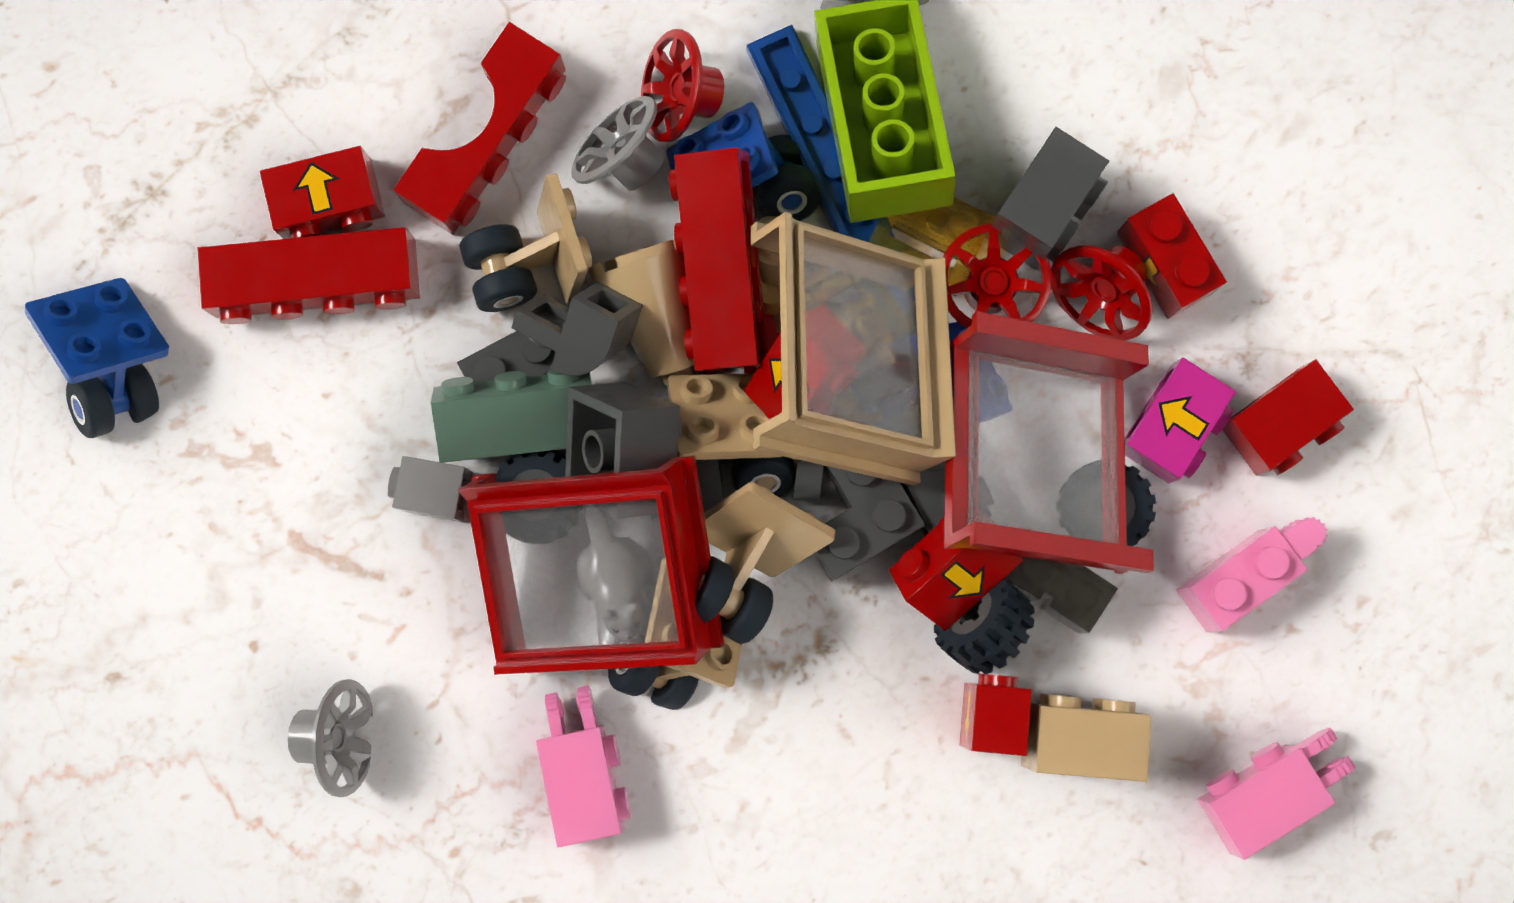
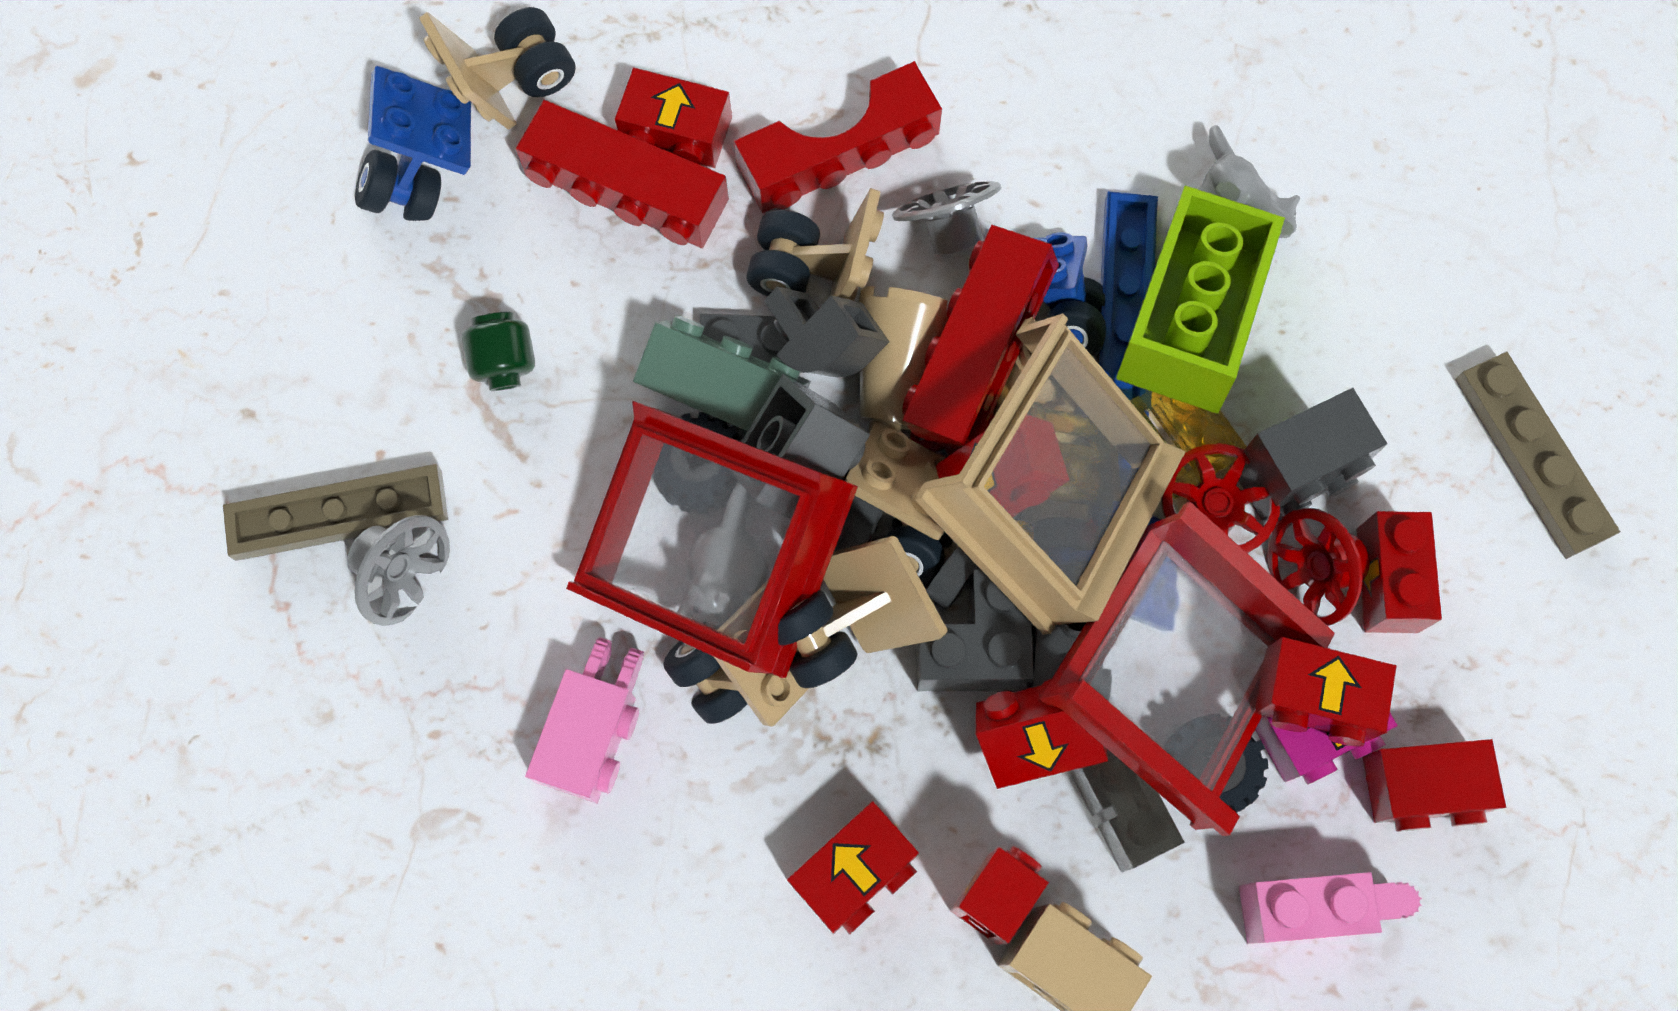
camera: 30 degrees right, 10 degrees down
light grey brick [388,456,473,522] -> none
red wheel [641,29,724,143] -> none
black wheel [934,578,1035,674] -> none
none -> dark tan plate [223,464,449,561]
none -> plate [419,7,576,130]
none -> dark green head [462,312,535,391]
none -> red brick [787,801,919,935]
none -> red brick [1255,637,1397,746]
none -> dark tan plate [1455,351,1621,559]

